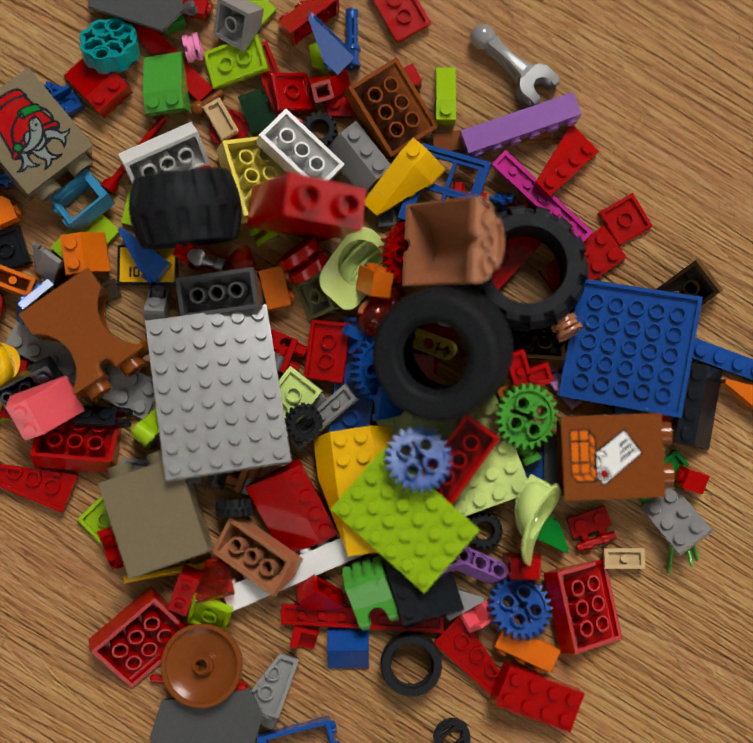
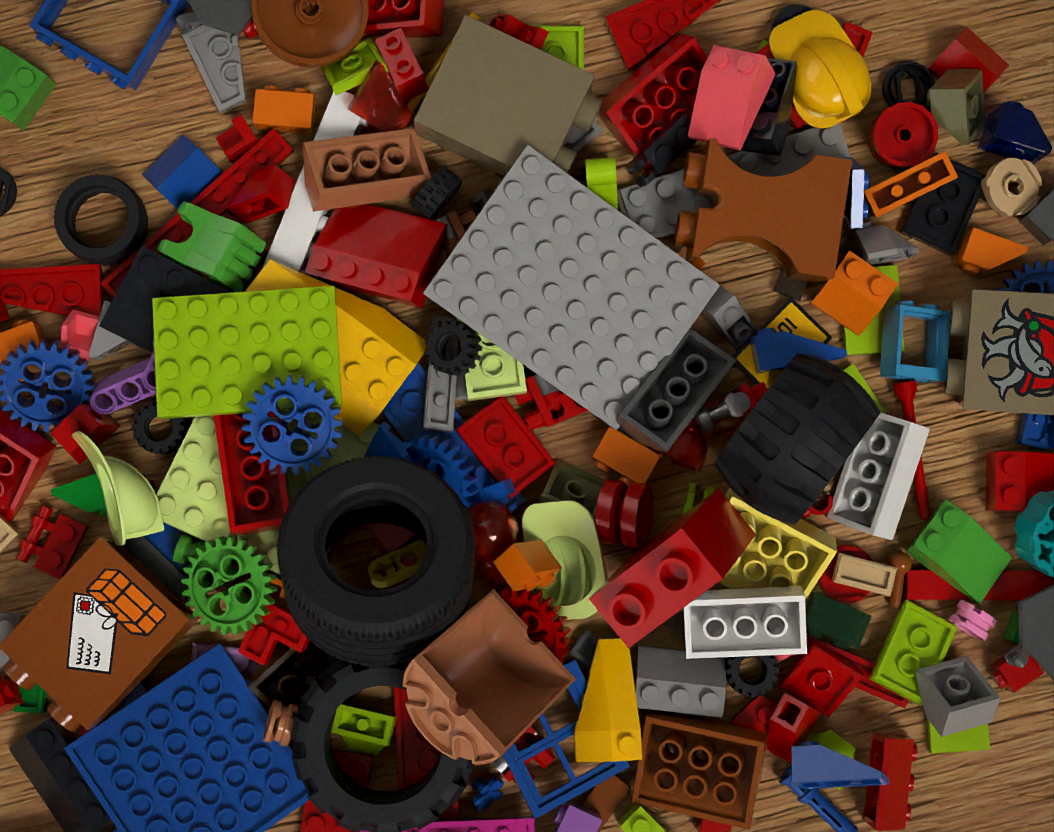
camera: 130 degrees right, 0 degrees up
none -> orange brick [252,86,317,135]
none -> lime slope [331,703,397,756]

